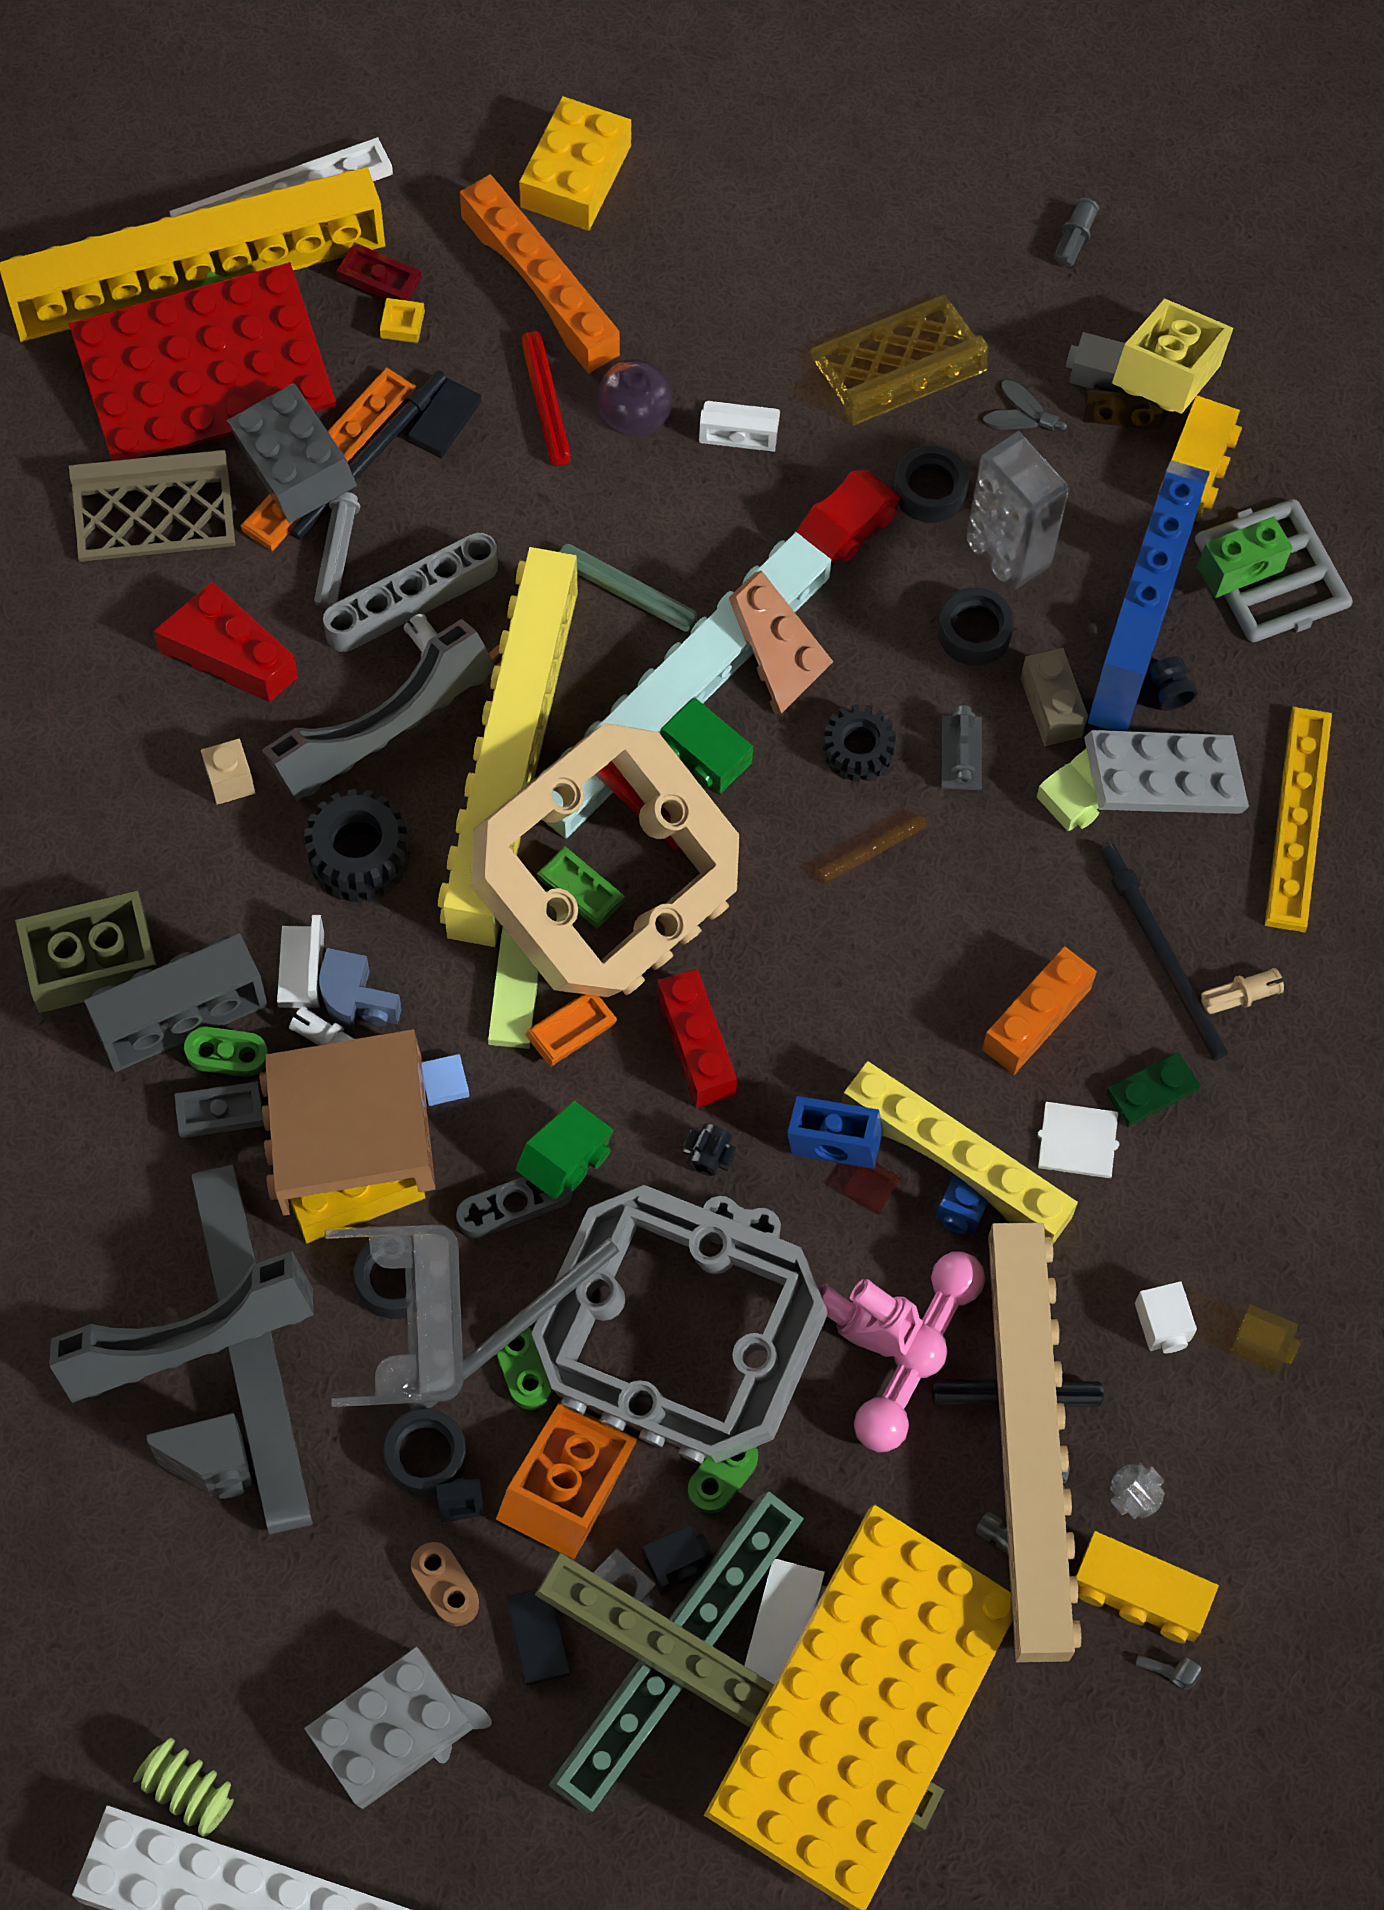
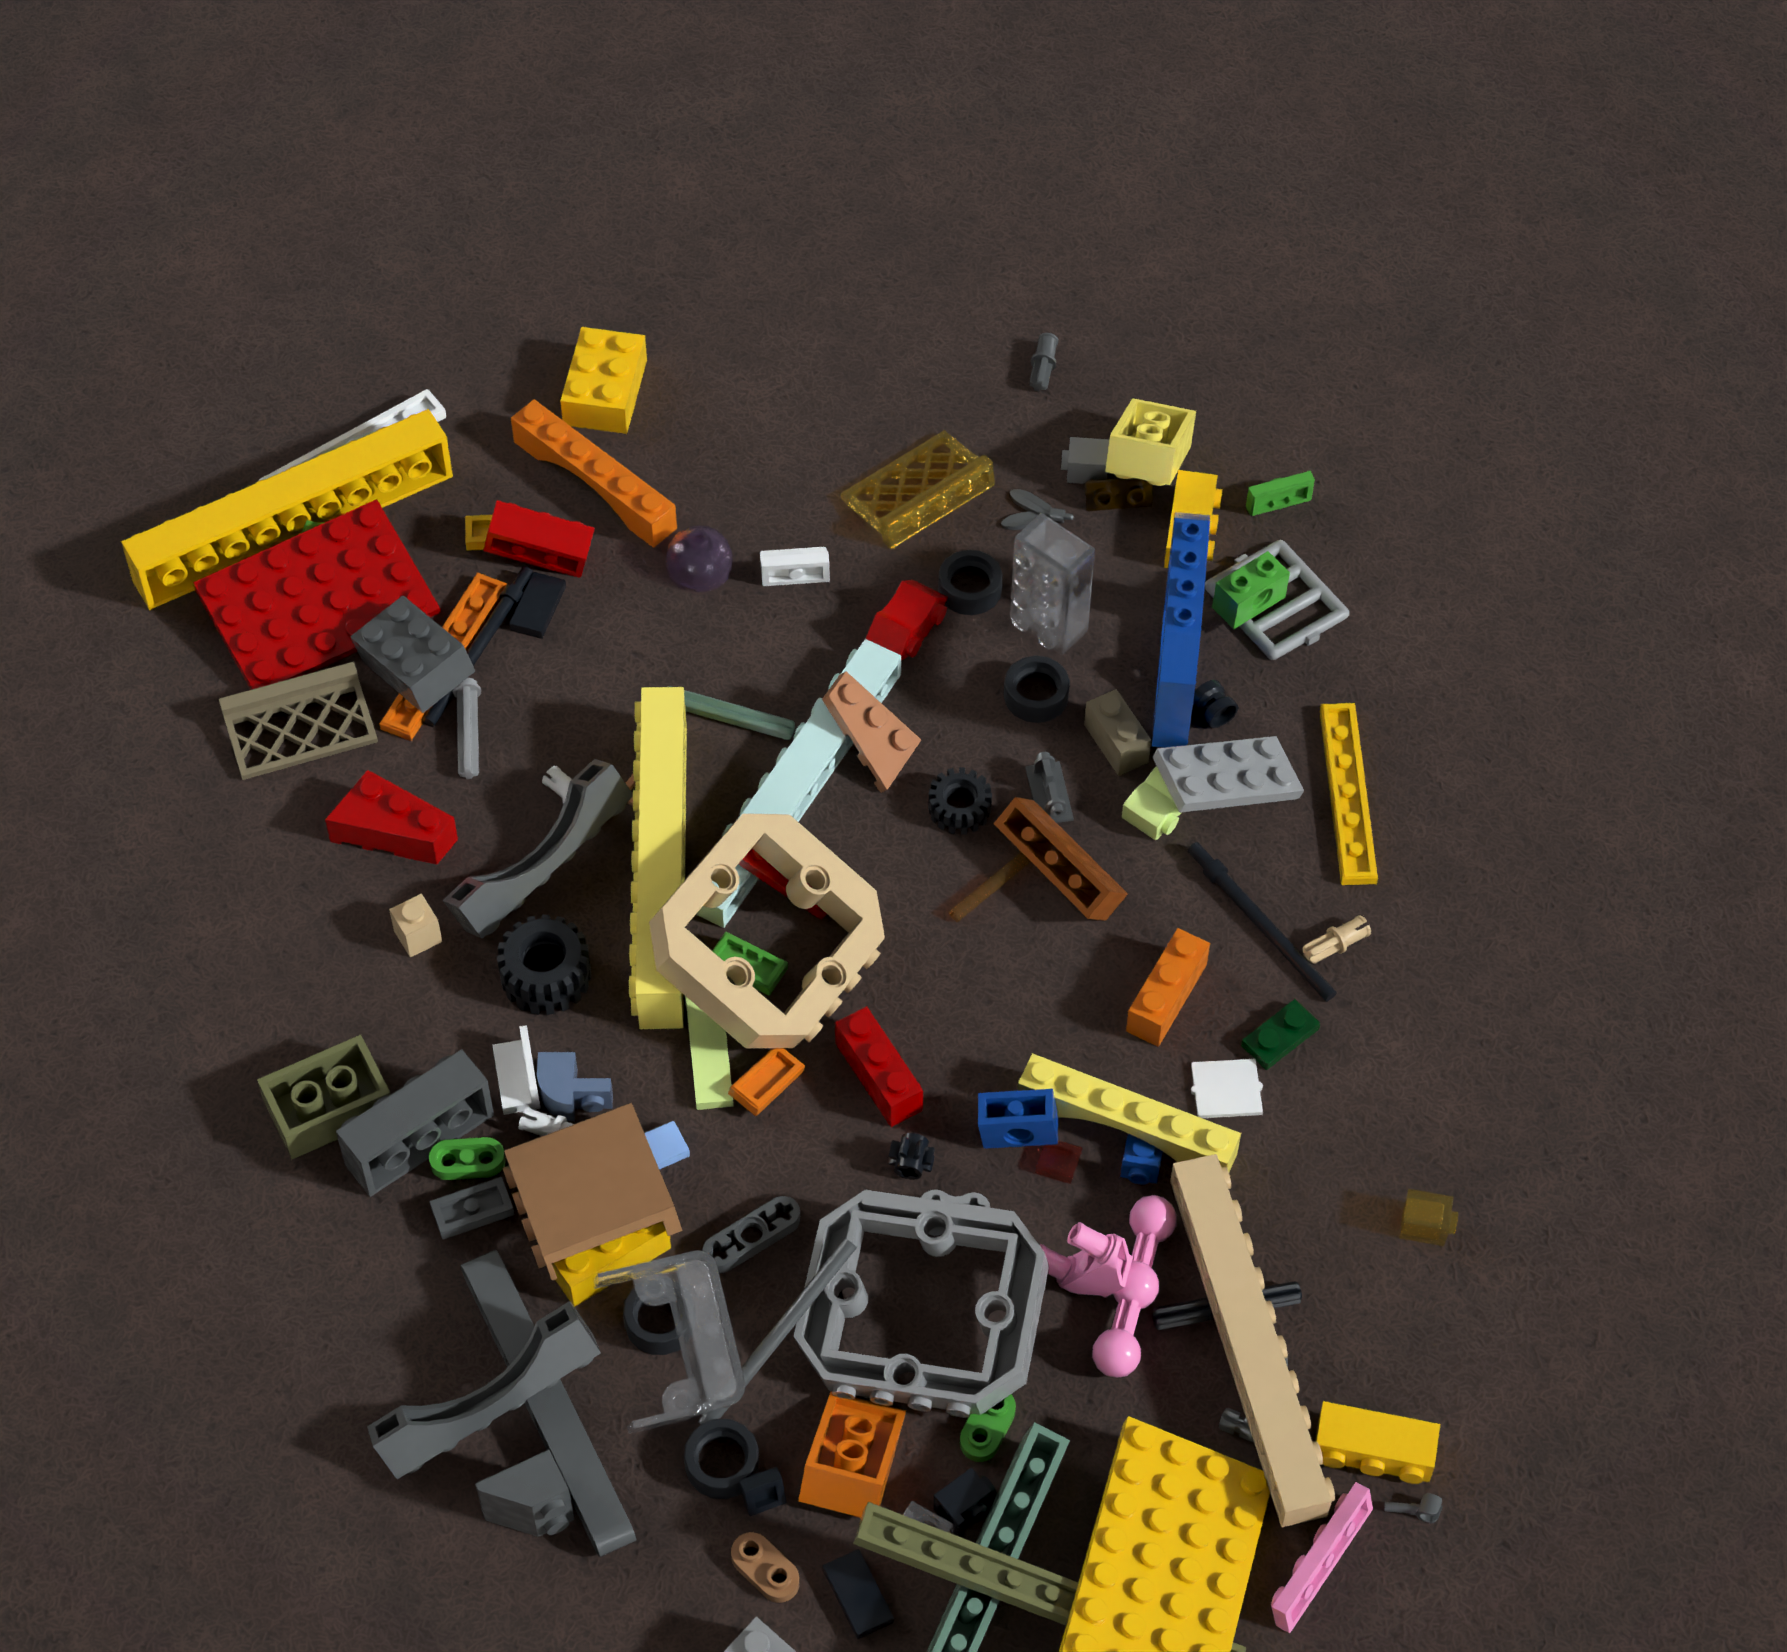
camera: 10 degrees left, 10 degrees down
light grey beam [323,533,498,652] -> none
dark red plate [336,242,422,301] -> none
bright green plate [496,1328,552,1410] -> none
green brick [515,1101,614,1200] -> none
red axle [522,331,571,467] -> none
green brick [661,697,753,795] -> none
white brick [744,1559,827,1684] -> none
clear gear [1110,1463,1165,1519] -> none
white brick [1135,1281,1197,1353] -> none
none -> red brick [483,500,595,578]
none -> dark orange brick [994,797,1128,921]
none -> bright green plate [1246,471,1315,516]
none -> bright pink plate [1271,1482,1373,1633]

